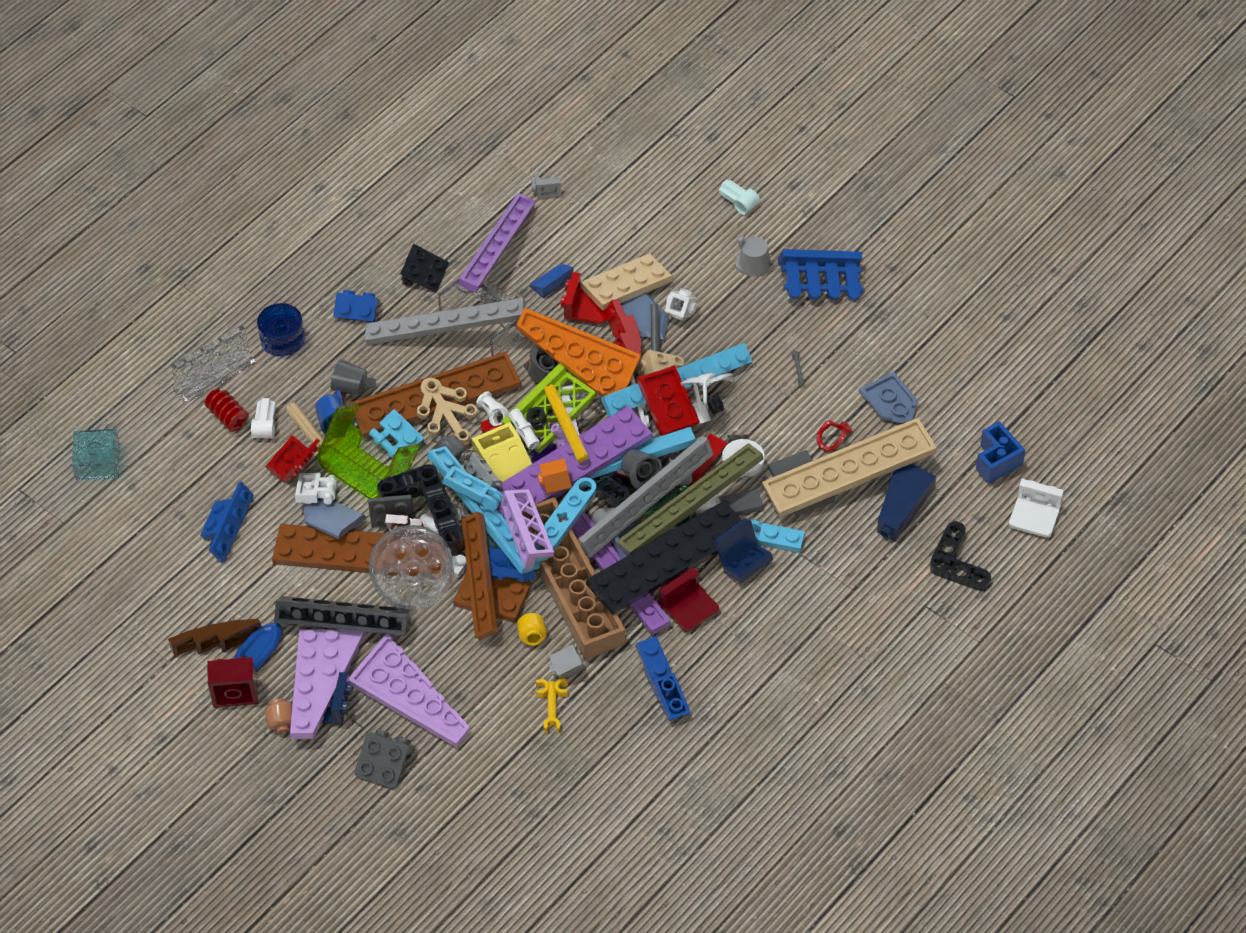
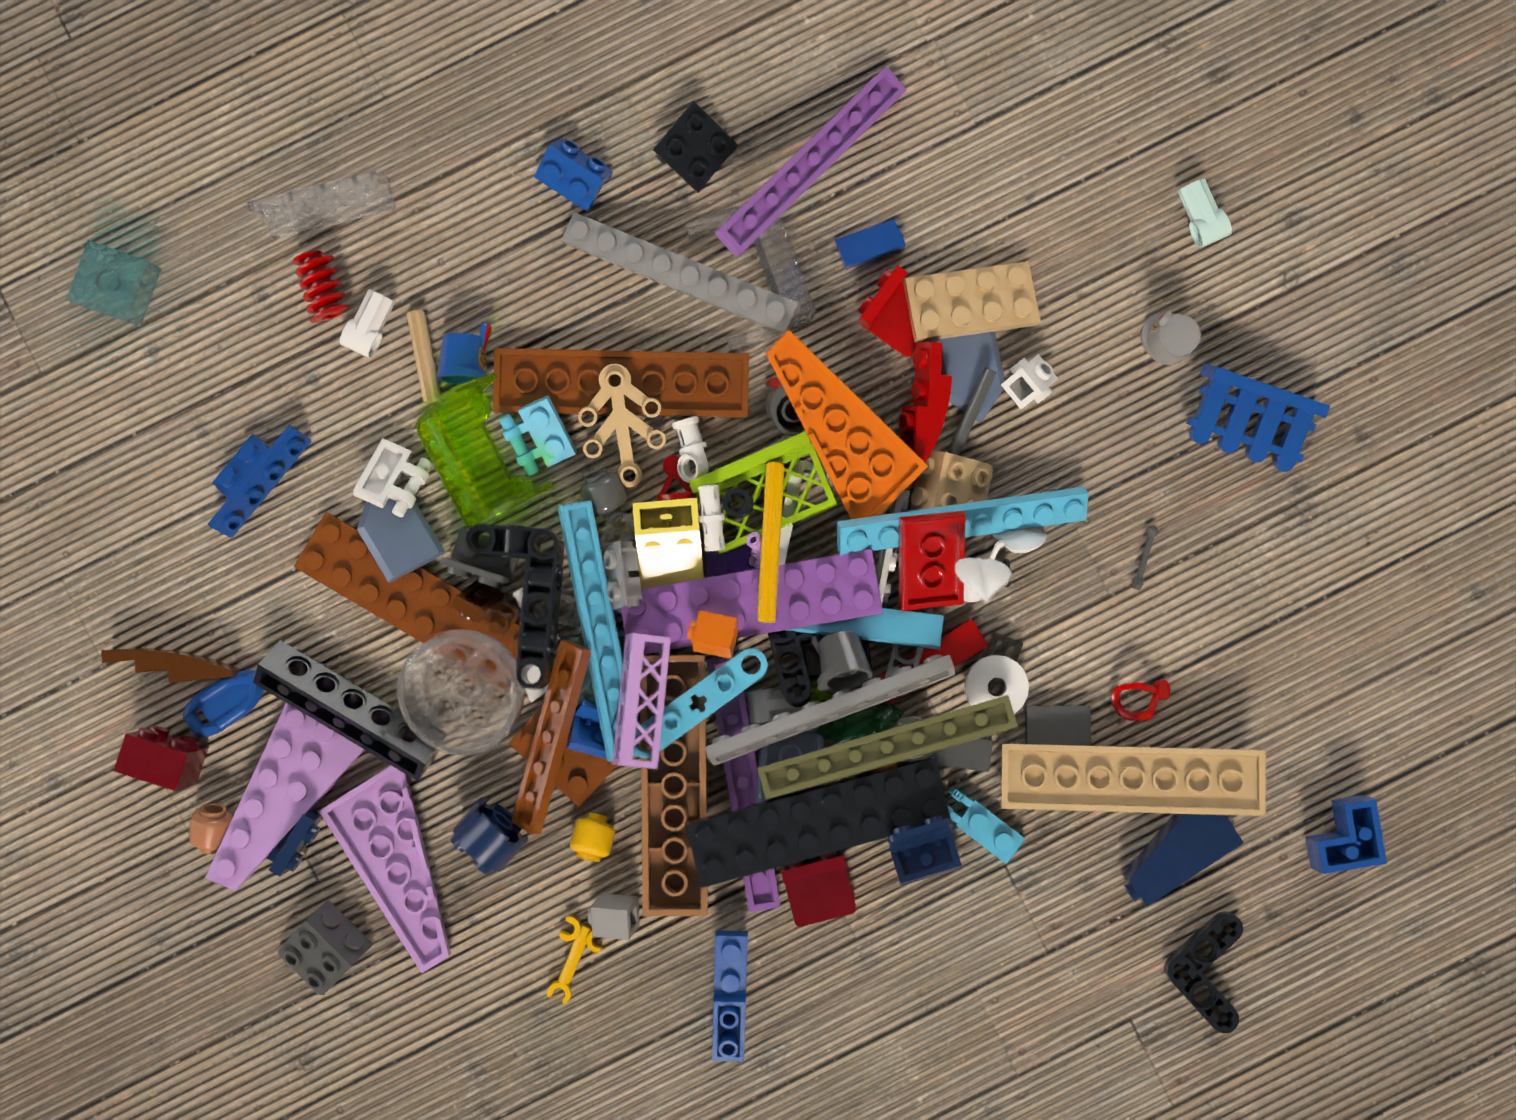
camera: 15 degrees right, 35 degrees up
clear blue wheel [257,303,305,357] -> none
red bracket [265,435,320,483] -> none
dark grey hat [330,359,376,396] -> none
medium azure hinge [442,466,503,511] -> none
light grey bracket [531,171,561,199] -> none
sand blue tile [859,372,917,424] -> none
white bracket [1009,479,1064,538] -> none
none -> dark blue brick [450,798,528,874]

